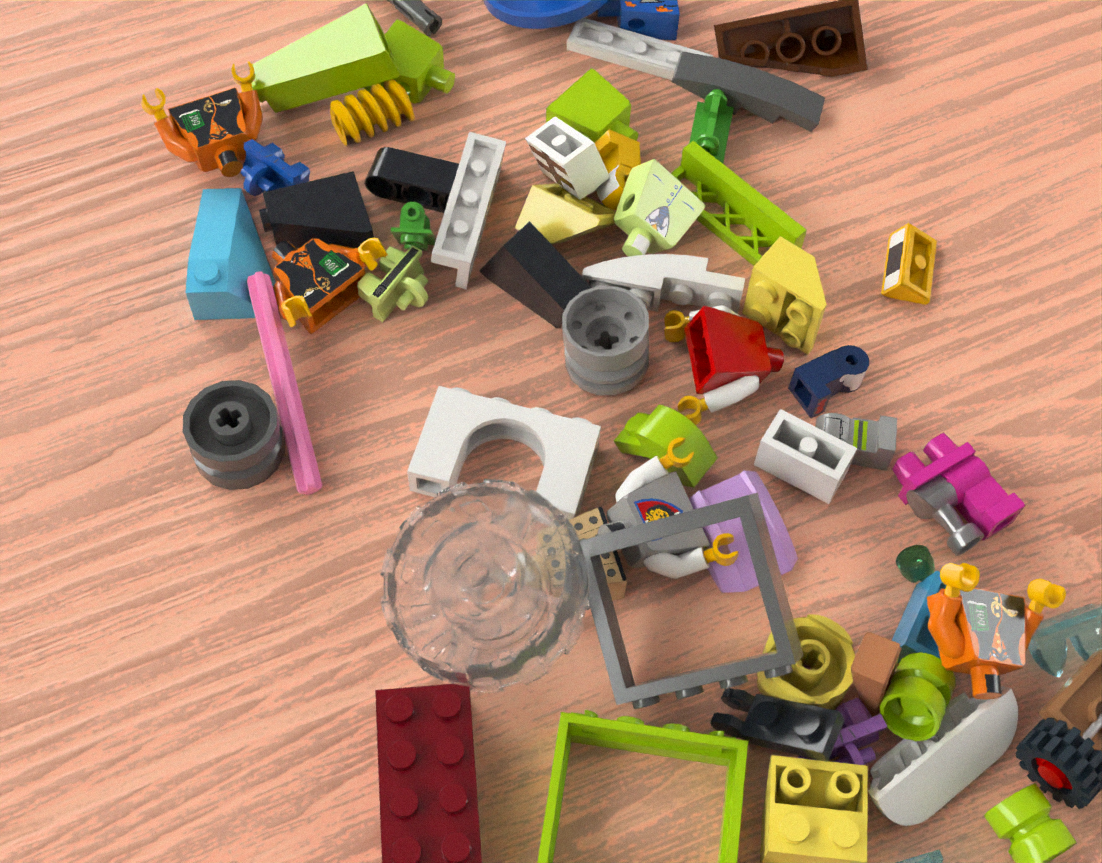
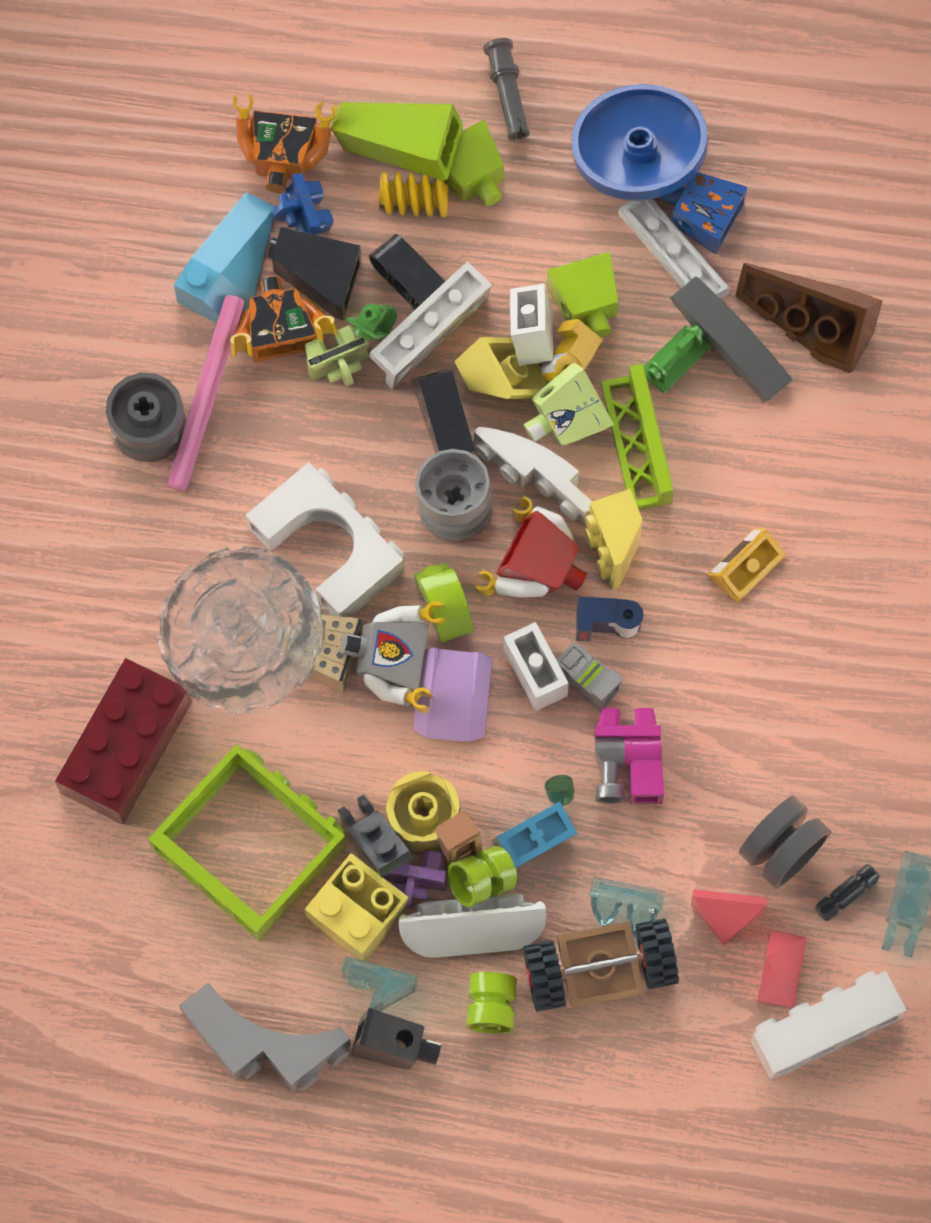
camera: 35 degrees right, 10 degrees up
dark grey window [573,493,804,709] -> none
torso [927,563,1066,700] -> none

